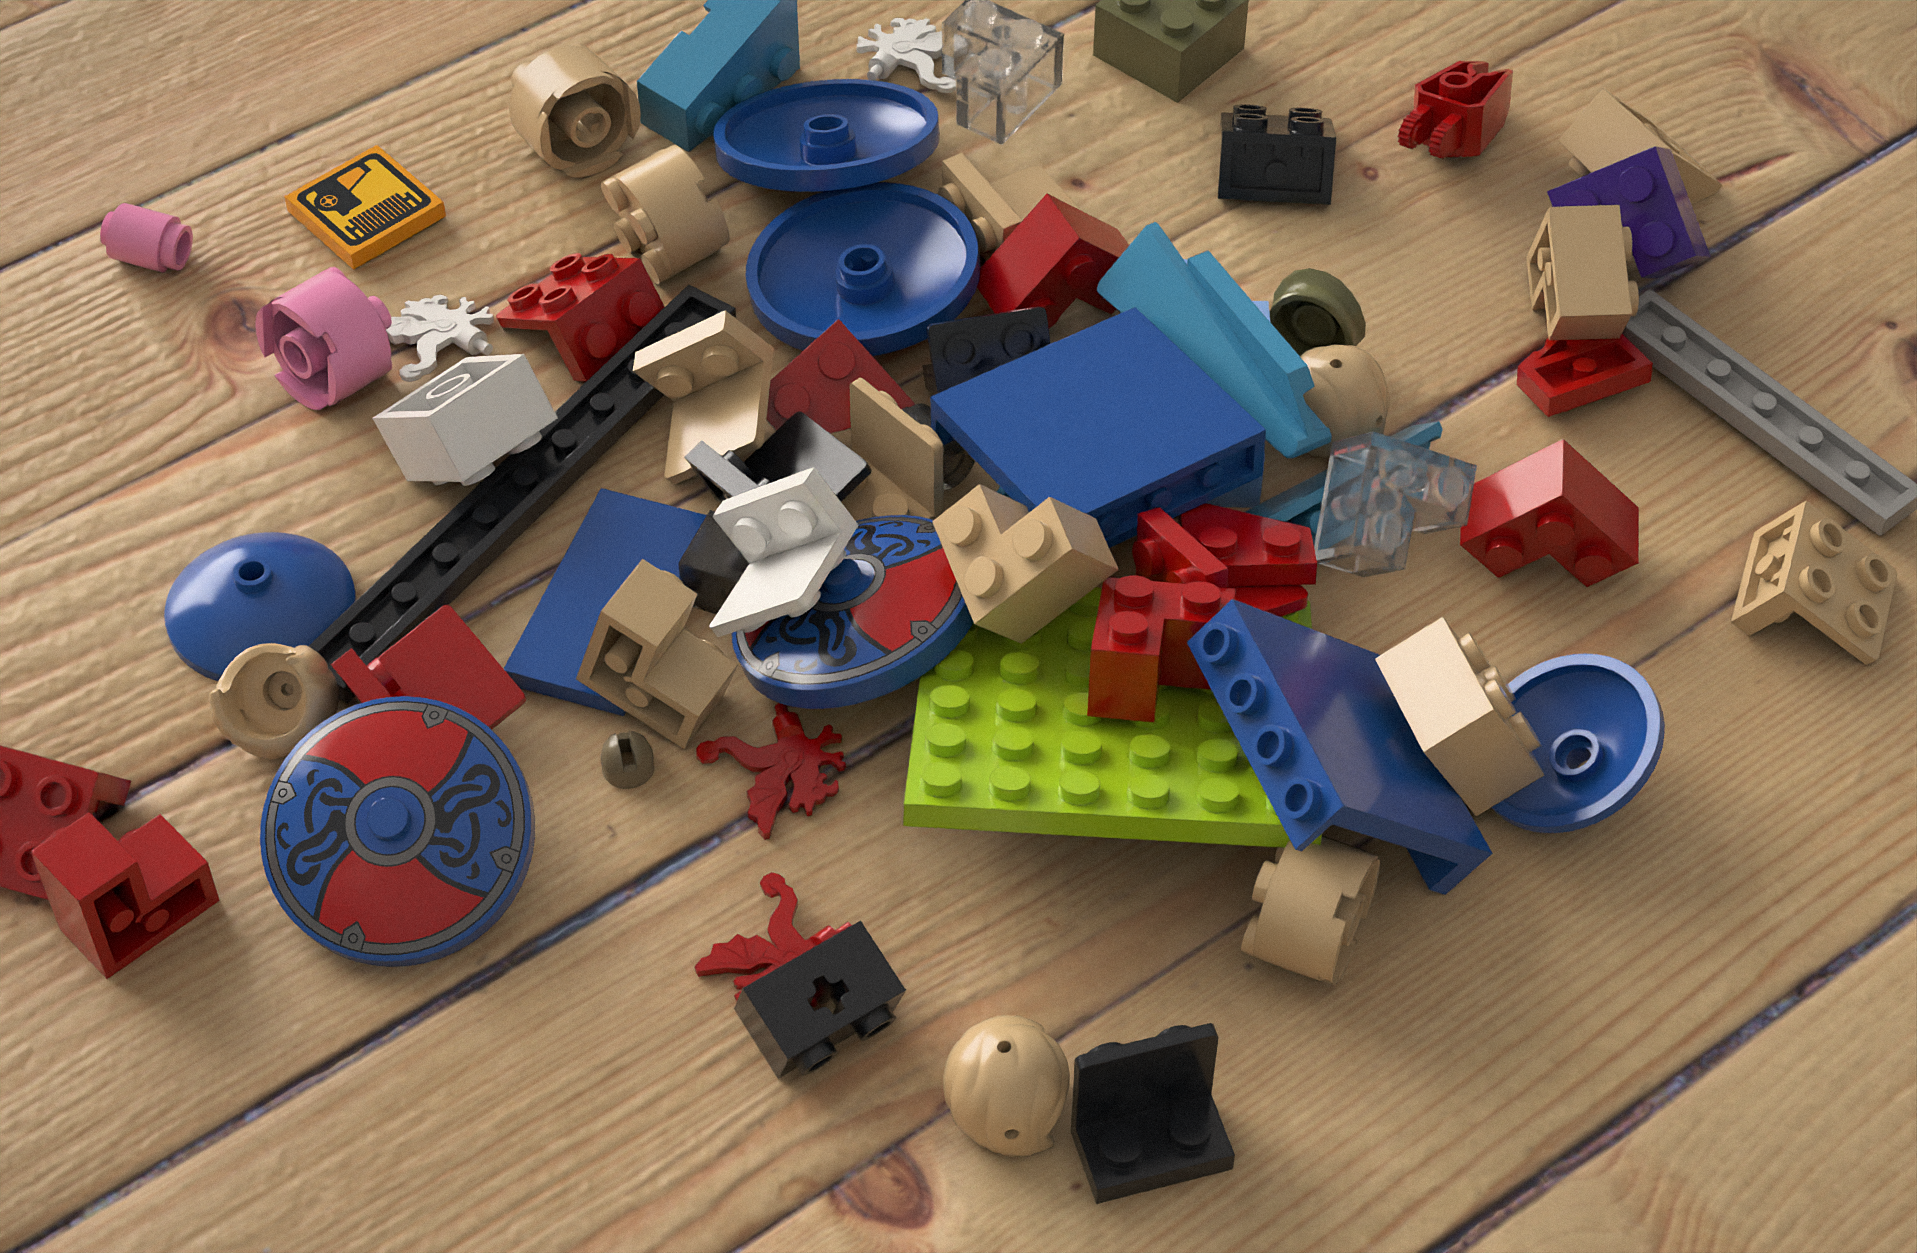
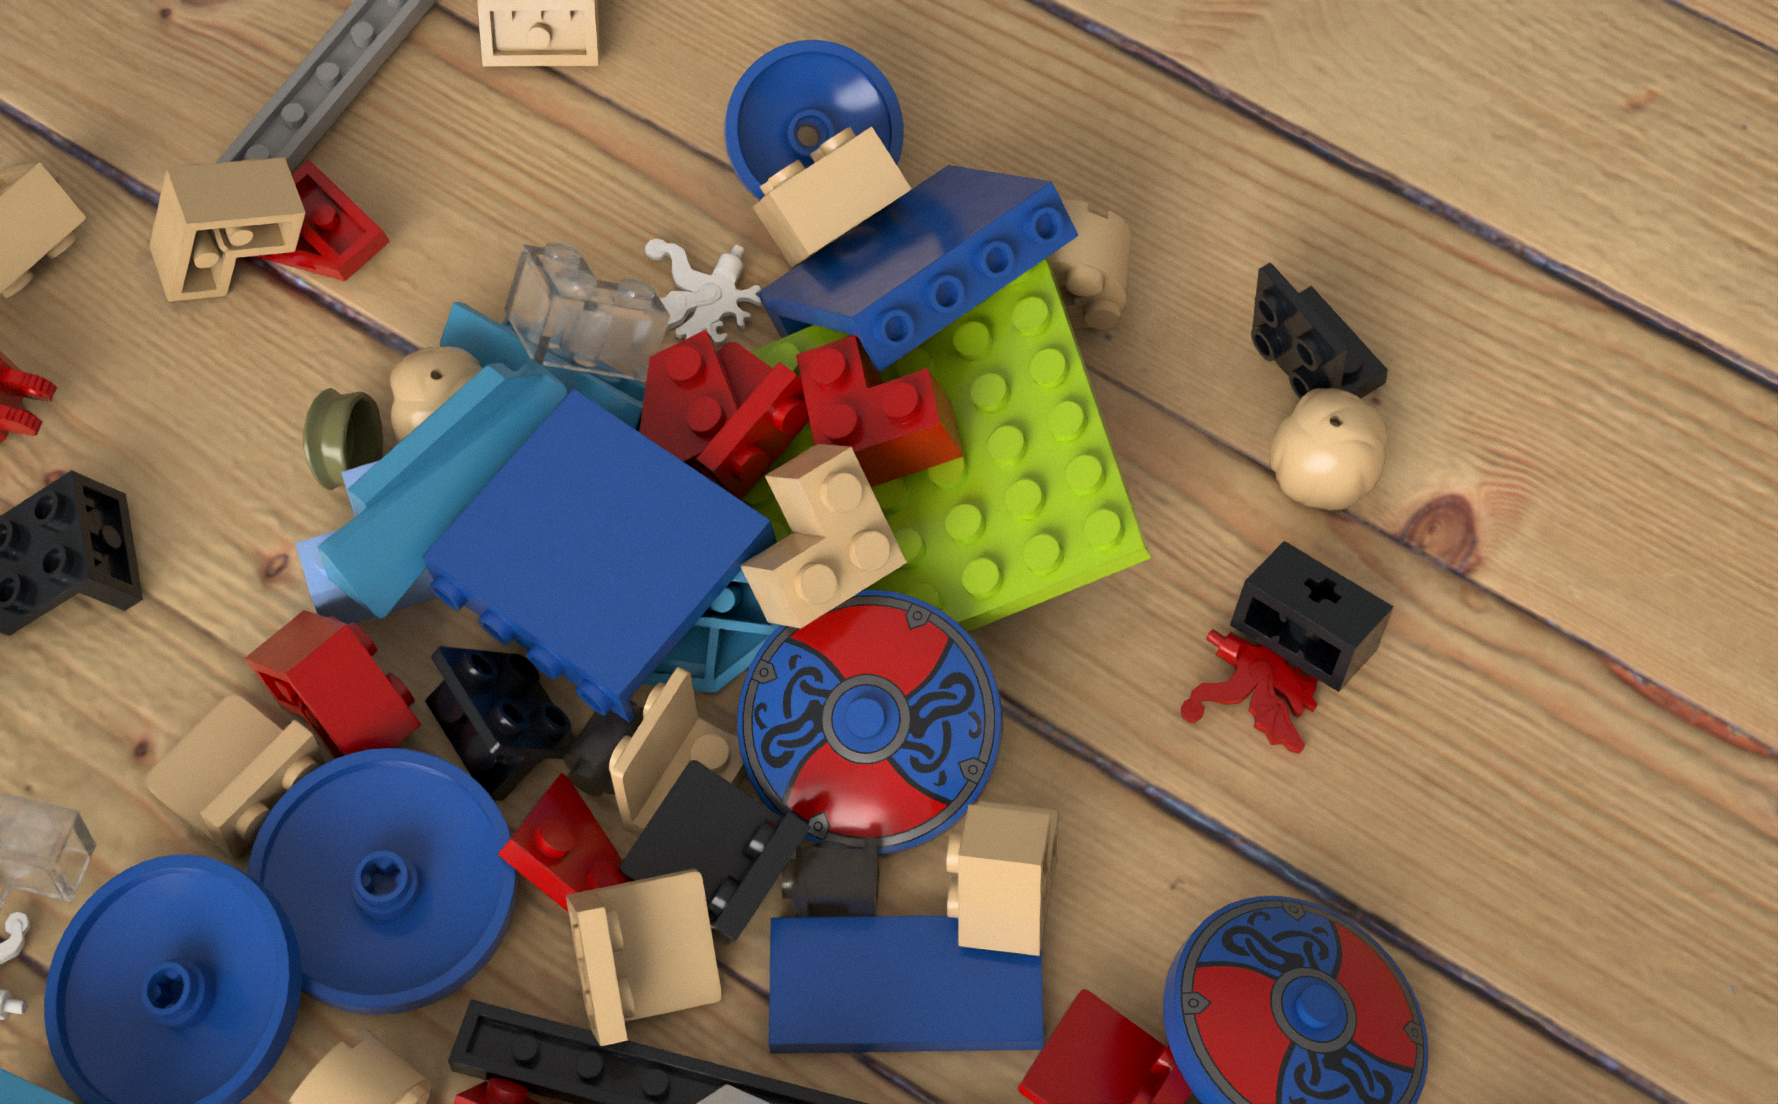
camera: 105 degrees left, 10 degrees up
dark tan hinge [601,731,654,789] -> none
red piece [696,703,846,840] -> none
white bracket [709,467,858,637] -> none
red brick [1460,439,1639,587] -> none
dark purple brick [1547,146,1711,279] -> none
none -> white piece [638,239,762,347]

